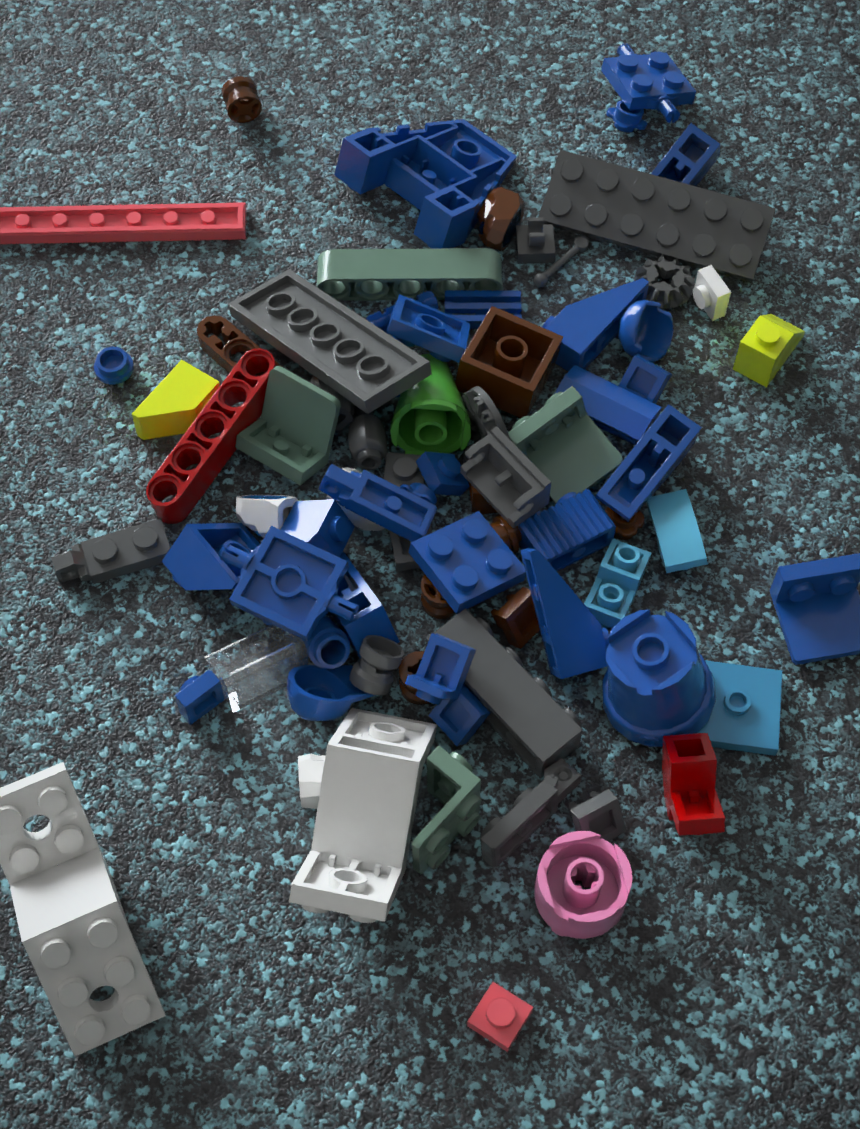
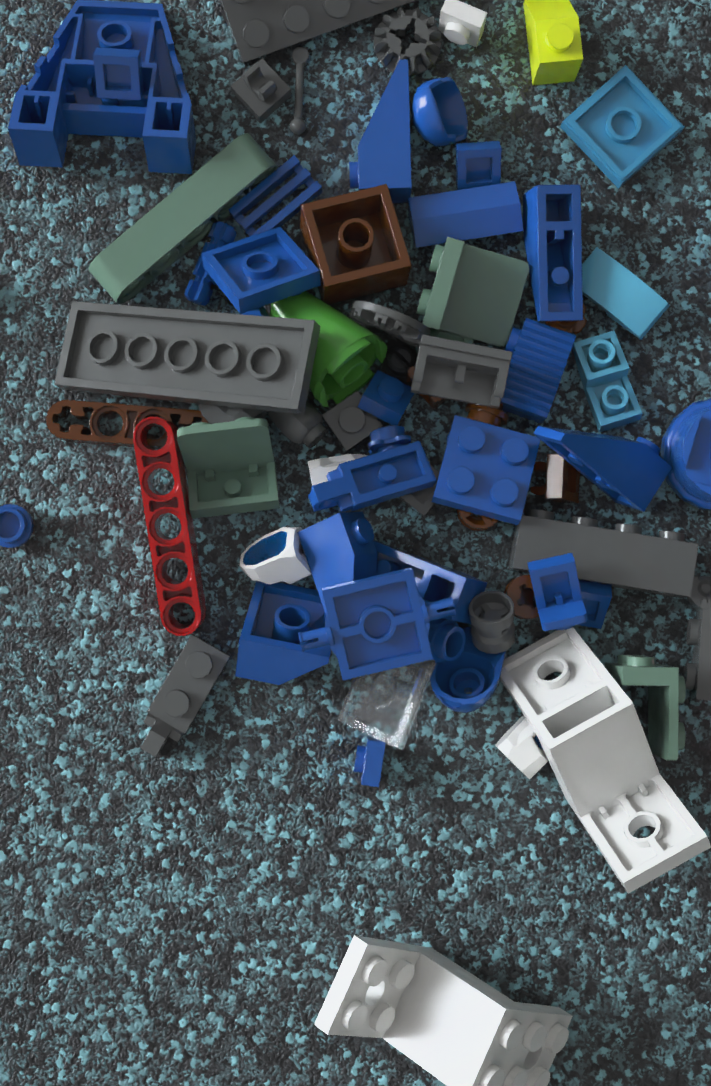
camera: 40 degrees left, 25 degrees up
neon yellow slope [132,360,220,440] -> none
reddish brown rock [477,187,525,252] -> none
none -> blue plate [93,47,144,100]
none -> dark azure plate [560,65,684,189]

